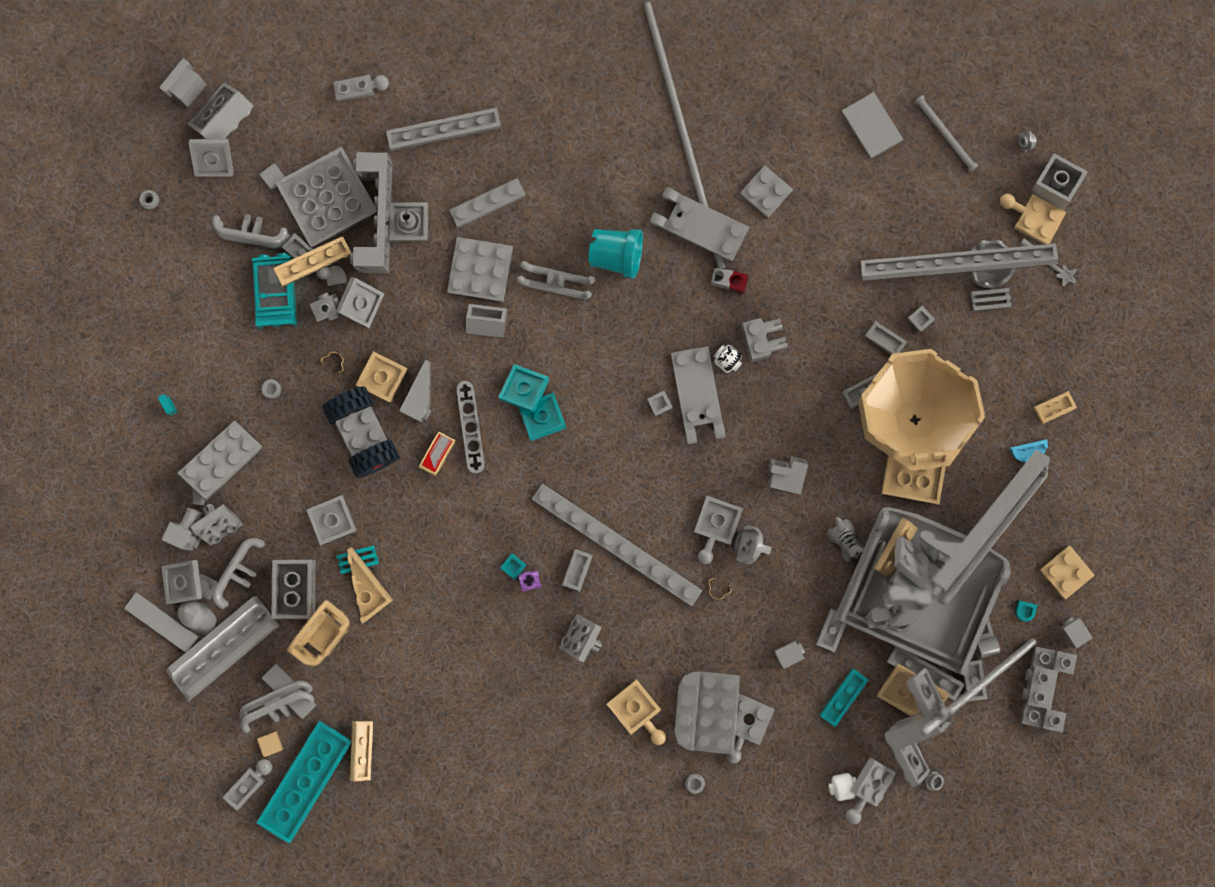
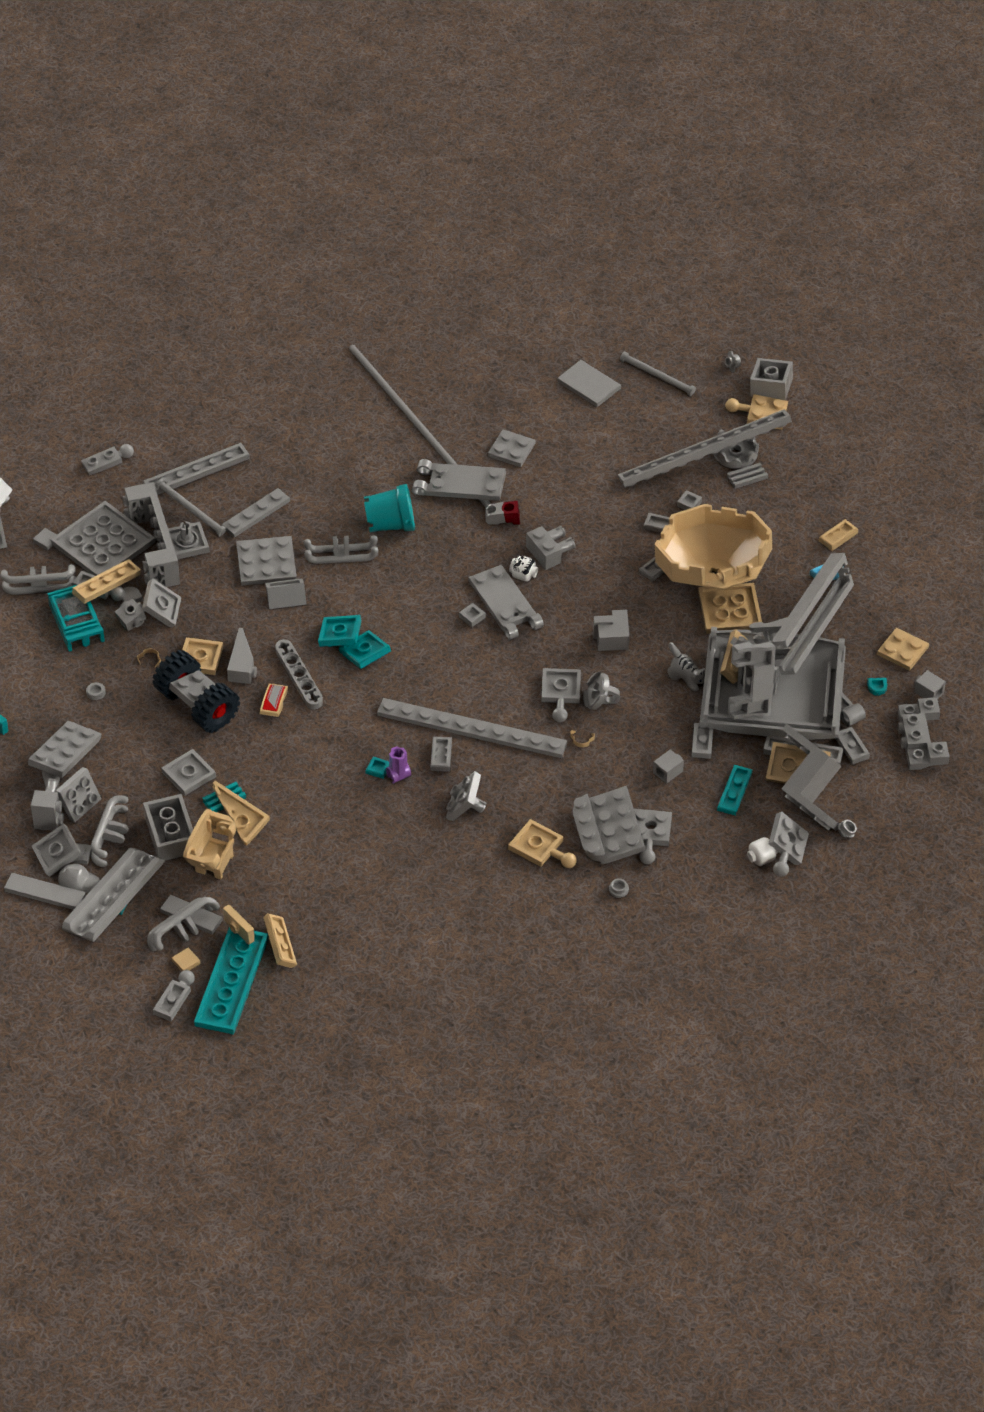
camera: 15 degrees left, 35 degrees down
light grey piece [920,638,1036,737] -> none
light grey piece [1019,238,1076,287] -> none
none -> light grey bar [155,478,227,537]
none -> tan plate [223,904,255,945]

